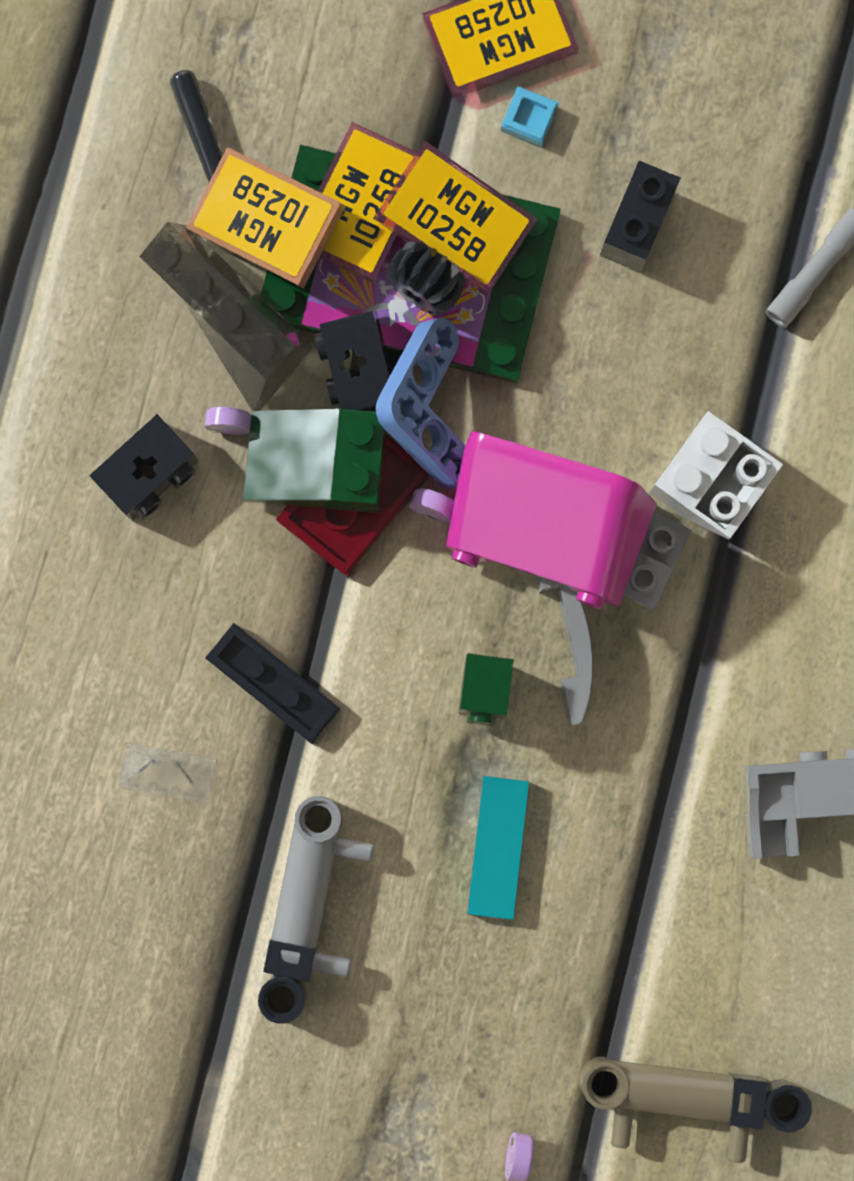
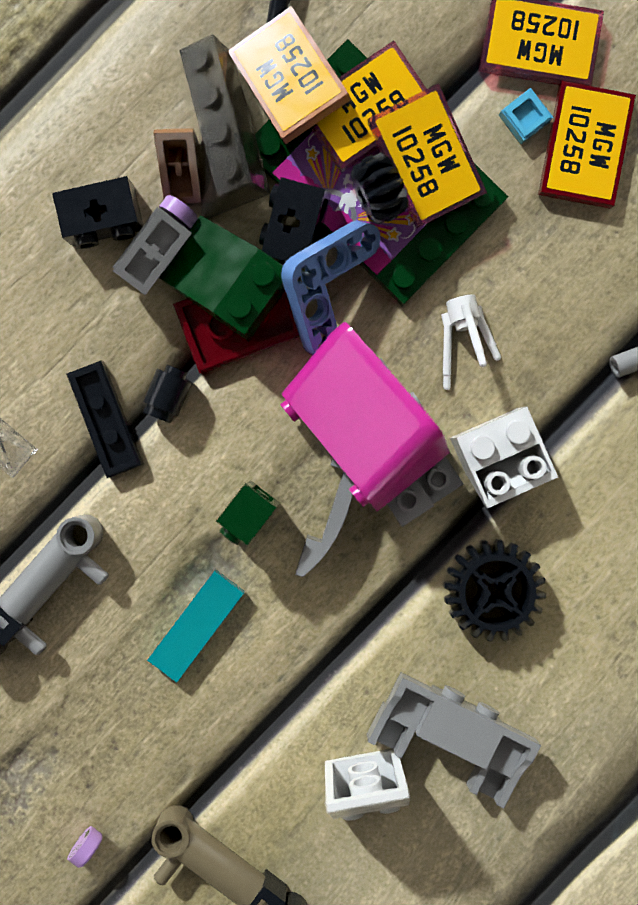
camera: 30 degrees right, 5 degrees up
lavender tile [409,488,454,523] -> none
black brick [600,160,681,273] -> none
none -> light grey hinge [112,207,192,295]
none -> black brick [143,365,192,423]
none -> medium nougat slope [153,128,202,203]
none -> white slope [325,749,410,821]
none -> white plant [441,295,501,390]
none -> black gear [443,539,547,642]
none -> yellow tile [538,81,636,209]

